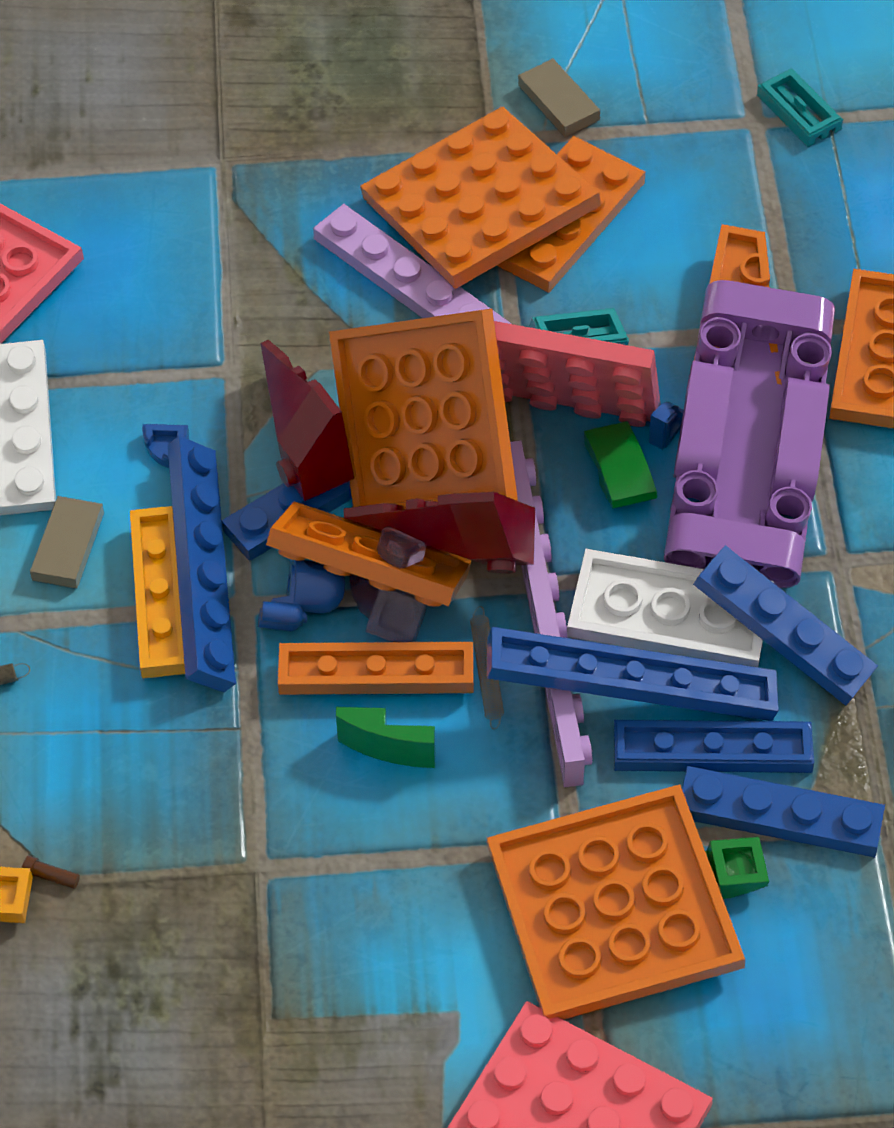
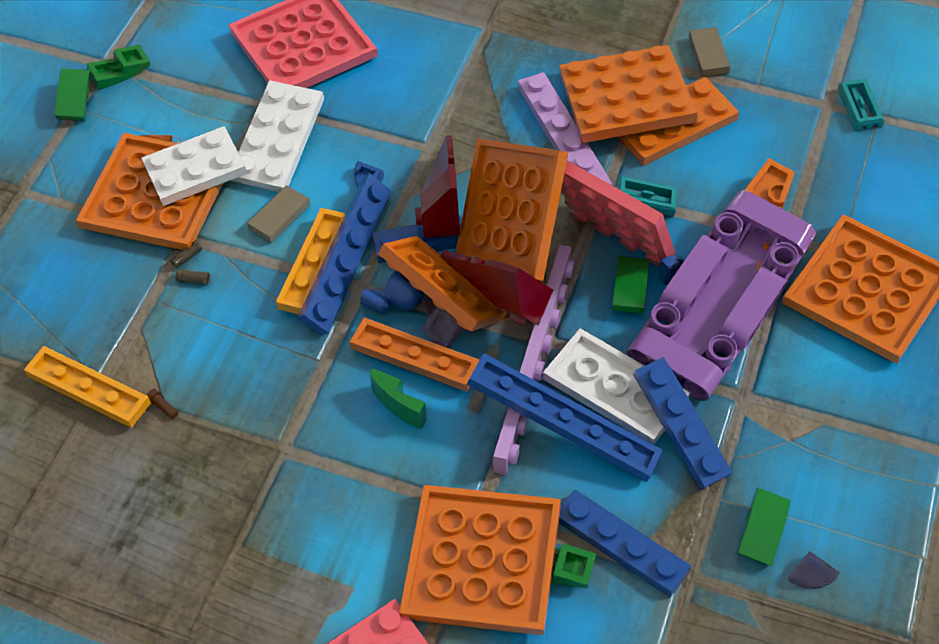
camera: 25 degrees right, 0 degrees up
tile [377,526,427,570] -> none
blue tile [614,720,814,773] -> none

